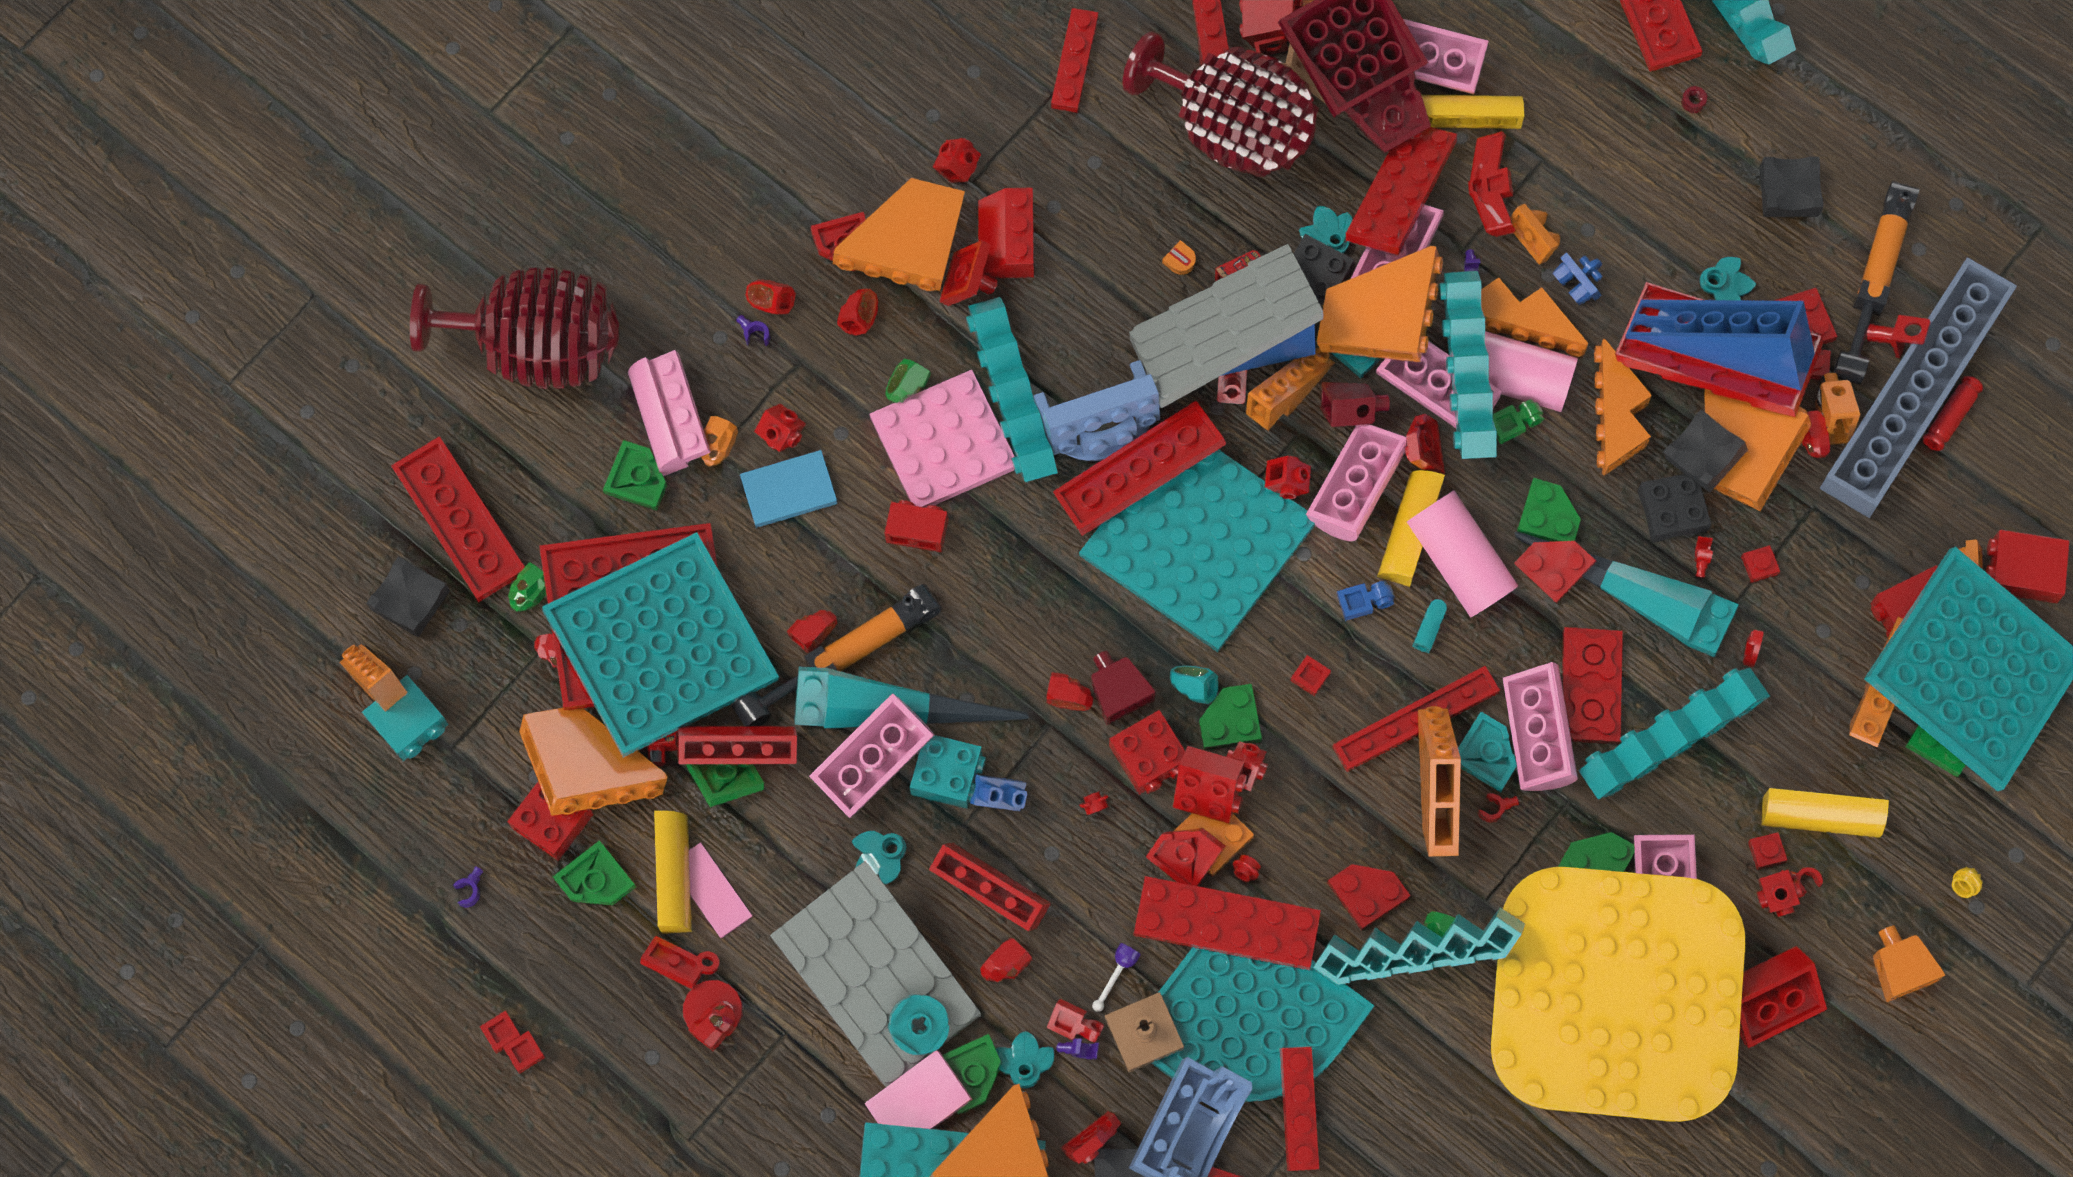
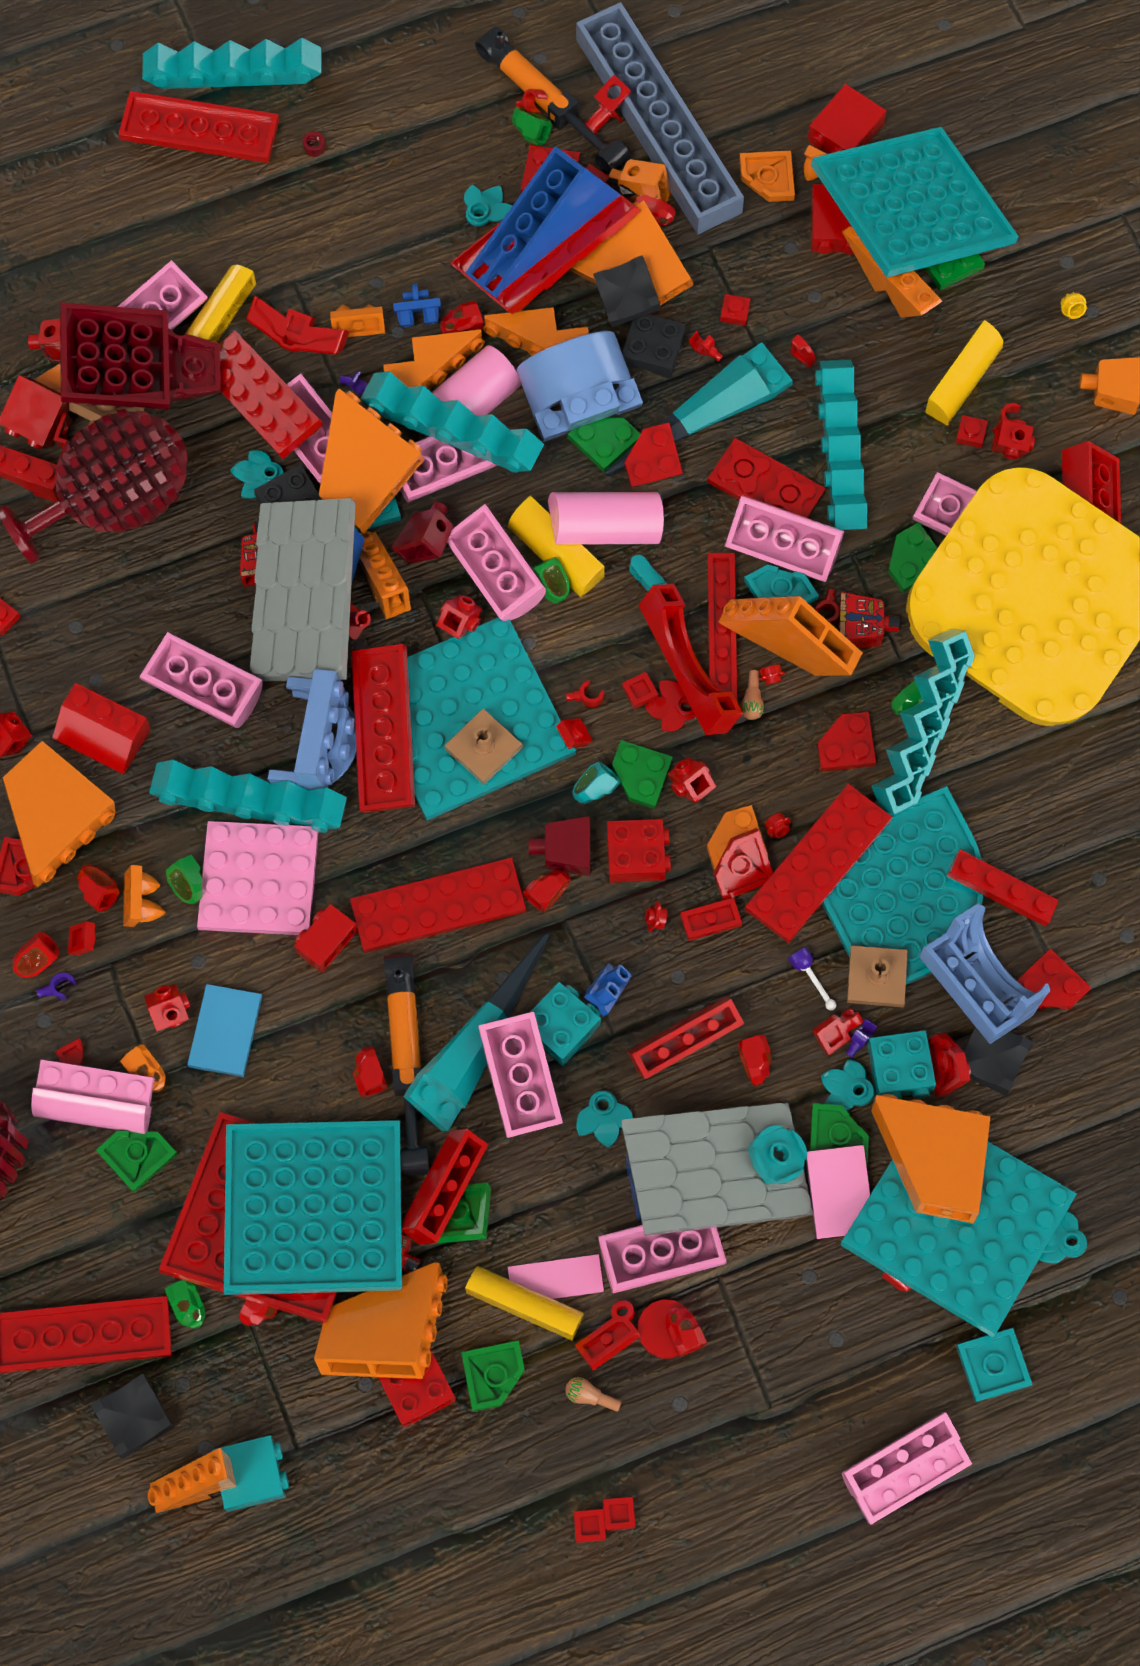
camera: 65 degrees left, 0 degrees up
dark purple piece [453,866,483,908] -> none
red tile [939,240,998,306] -> none
orange tile [1162,240,1196,275] -> none
red brick [1173,746,1247,824] -> none
blue plate [1337,581,1395,621] -> none
red plate [1405,414,1445,474] -> none
green plate [1493,399,1544,444] -> none
black brick [1760,157,1823,217] -> none
red axle [1923,376,1983,451] -> none
none -> red tile [55,1038,84,1066]
none -> red plate [68,921,96,956]
none -> orange tile [123,865,165,927]
none -> bright pink brick [140,632,262,728]
none -> red plate [350,858,526,953]
none -> red rock [440,300,484,334]
none -> medium nougat tile [445,709,523,785]
none -> green rock [512,107,552,146]
none -> red piece [516,89,547,113]
none -> medium blue piece [517,331,643,442]
none -> rock [531,557,569,604]
none -> red plate [556,718,593,749]
none -> nougat piece [565,1377,621,1412]
none -> red piece [566,680,604,708]
none -> bright pink brick [598,1225,726,1294]
none -> red arch [638,584,743,735]
none -> red plate [645,680,696,732]
none -> red plate [680,897,742,941]
none -> orange plate [739,151,795,202]
none -> nougat piece [740,670,764,720]
none -> red plate [759,664,785,685]
none -> torso [838,592,900,649]
none -> teal brick [867,1030,936,1099]

